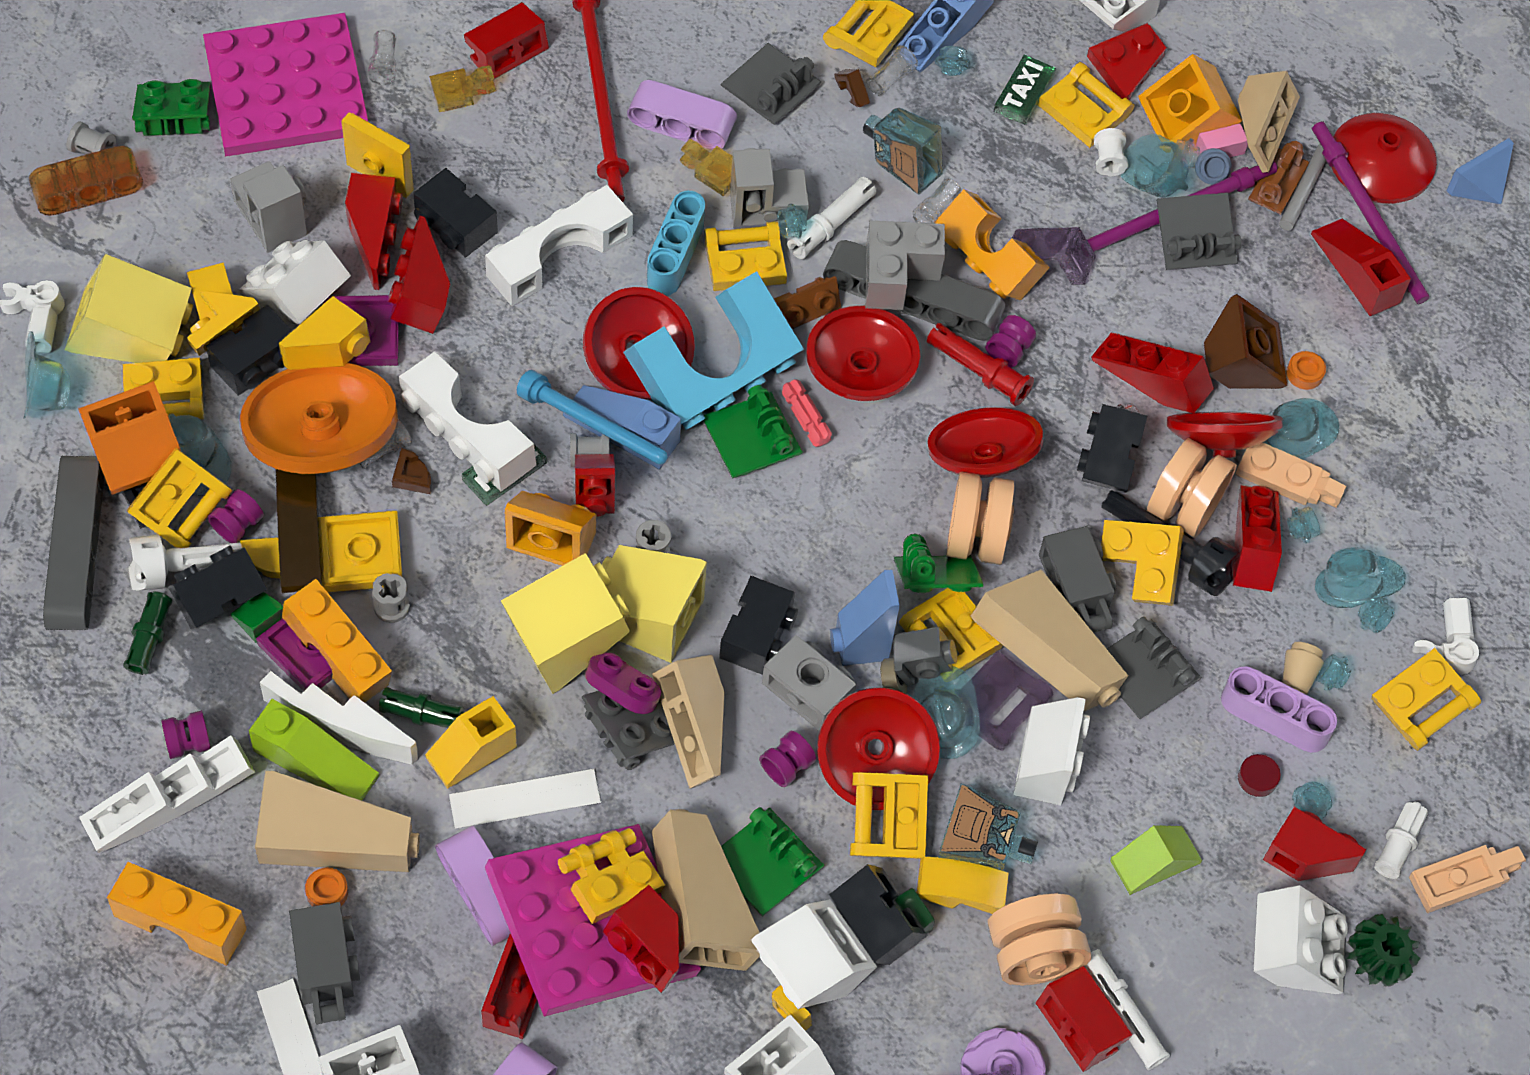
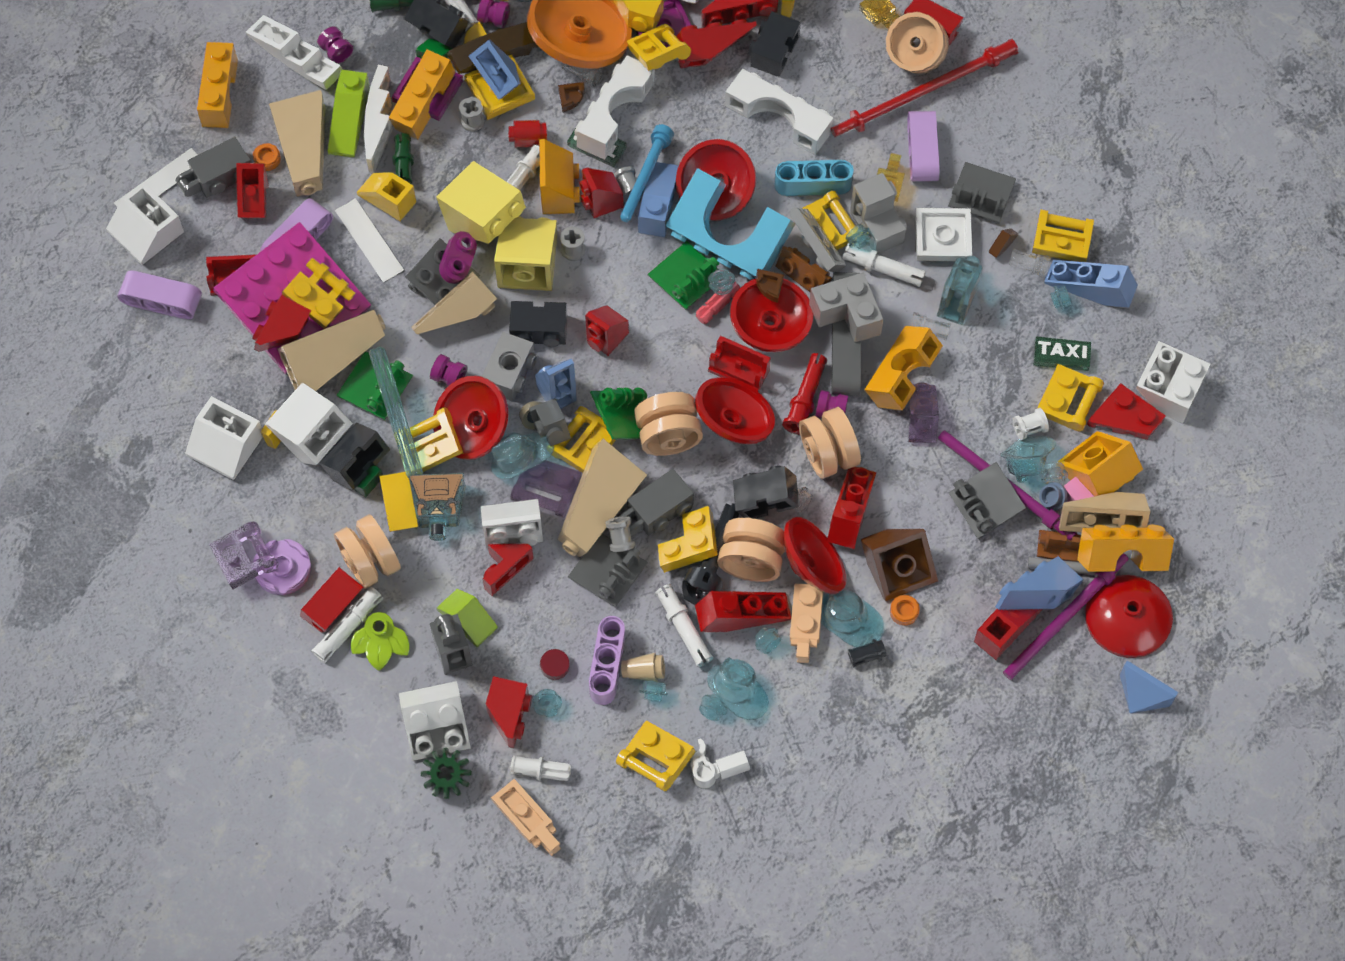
camera: 75 degrees right, 5 degrees up
none -> red slope [236,163,269,218]
none -> lime plate [351,612,410,671]
none -> clear light blue axle [369,347,423,478]
none -> dark grey brick [429,614,473,675]
none -> medium blue slope [469,40,521,100]
none -> red slope [482,544,534,596]
none -> white axle [507,145,540,190]
none -> red brick [508,120,547,148]
none -> red slope [585,305,629,356]
none -> light grey bush [605,516,636,552]
none -> yellow plate [627,24,691,71]
none -> white pin [655,584,713,667]
none -> clear light blue plate [708,269,735,295]
none -> red hinge [708,335,771,392]
none -> reddish brown tile [756,268,784,303]
none -> light grey hinge [790,208,847,272]
none -> light nougat wheel [799,407,861,479]
none -> black pin [847,639,887,668]
none -> light nougat wheel [886,12,949,74]
none -> white plate [915,208,972,262]
none -> medium blue slope [995,556,1083,610]
none -> light orange arch [1077,524,1174,572]

